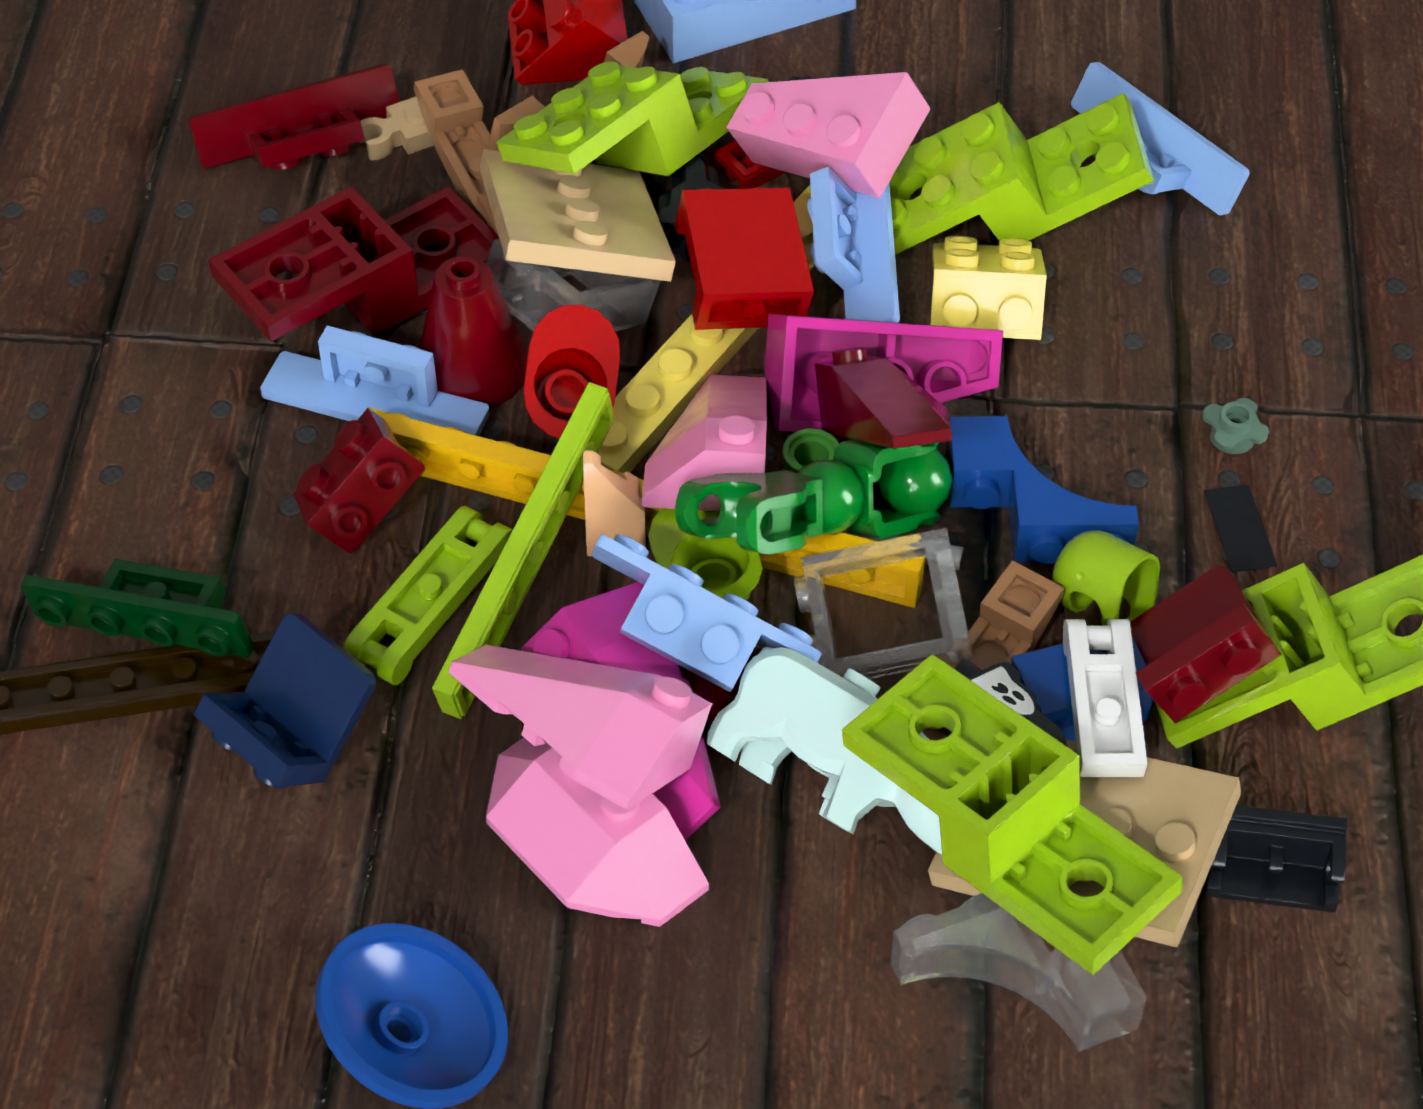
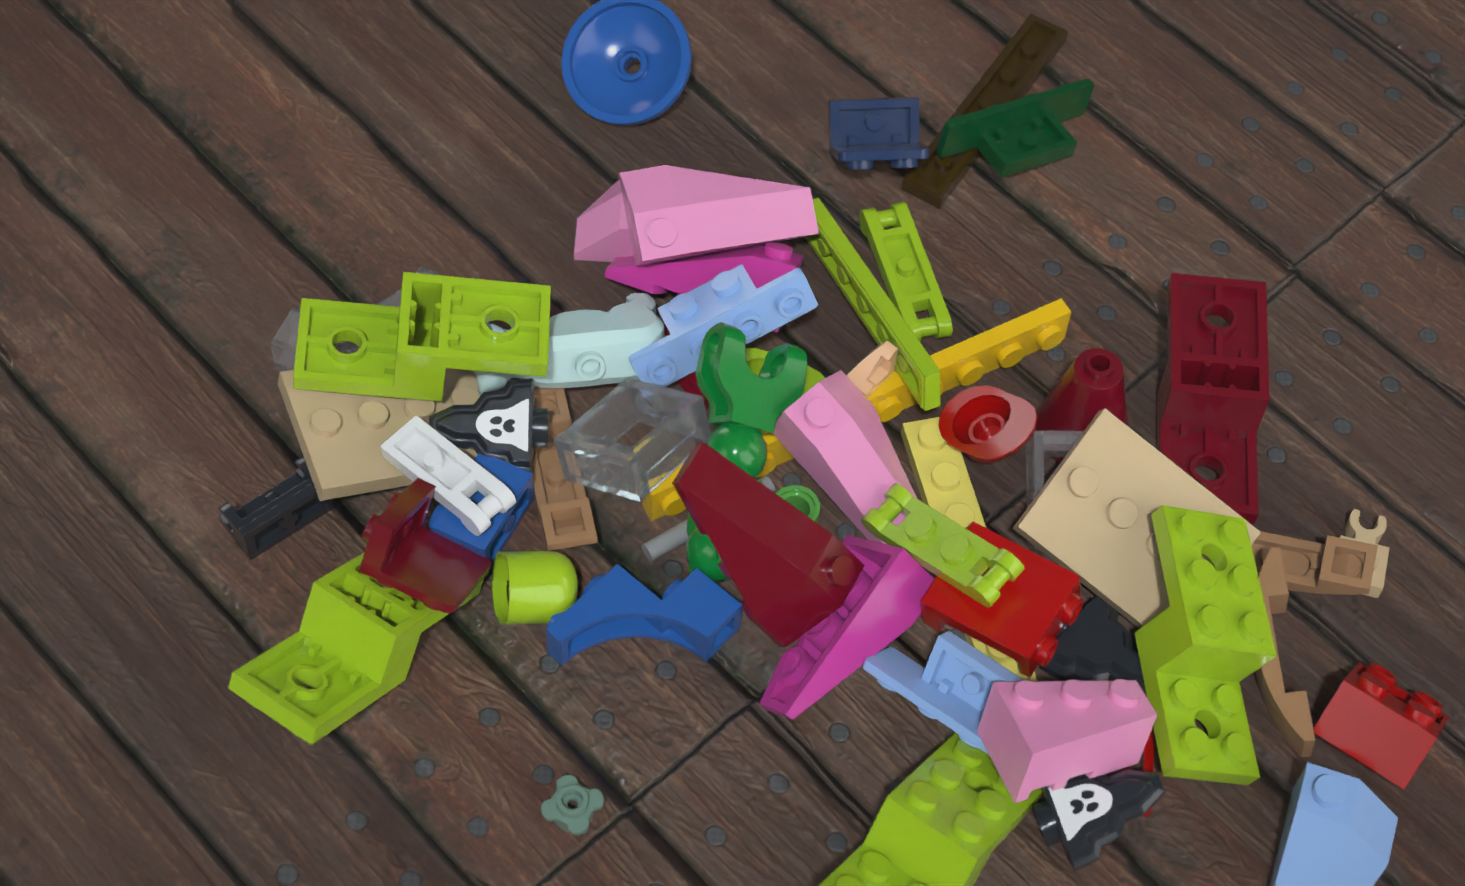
camera: 130 degrees right, 5 degrees up
dark red bracket [188,63,399,170] -> none
light blue bracket [260,326,490,436] -> none
dark red bracket [293,408,425,553] -> none
light yellow bracket [930,236,1047,340] -> none
black sticker [1204,485,1277,572] -> none
none -> lime plate [861,483,1025,608]

